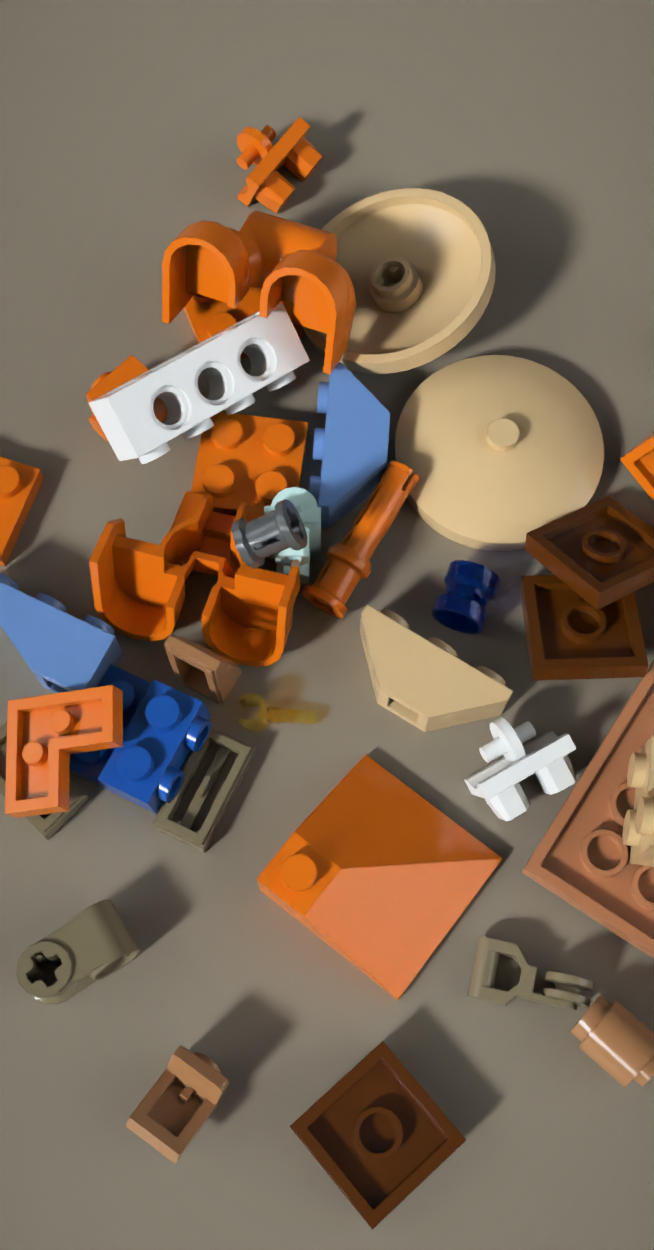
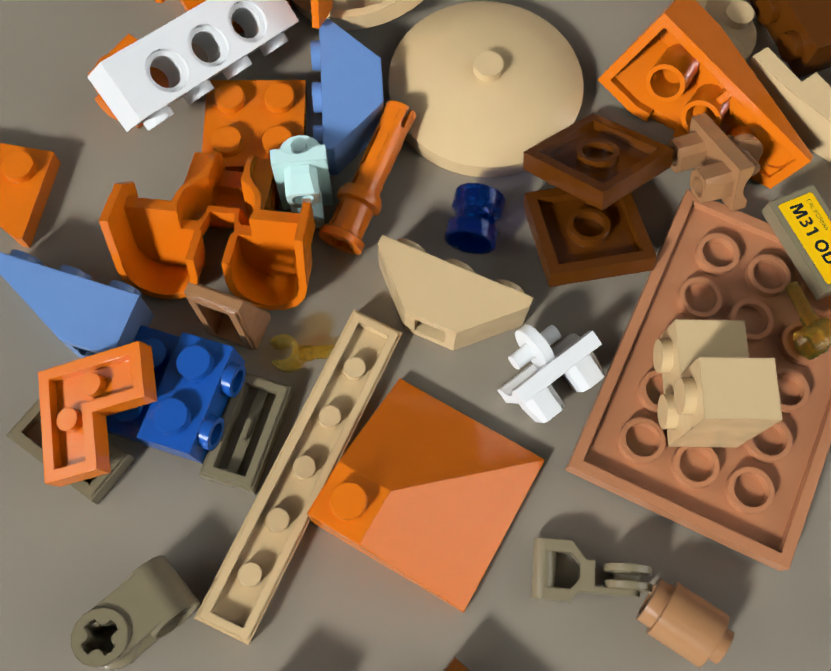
camera: 10 degrees left, 0 degrees up
dark grey bush [232,499,307,569] -> none
none -> tan tile [194,309,403,645]

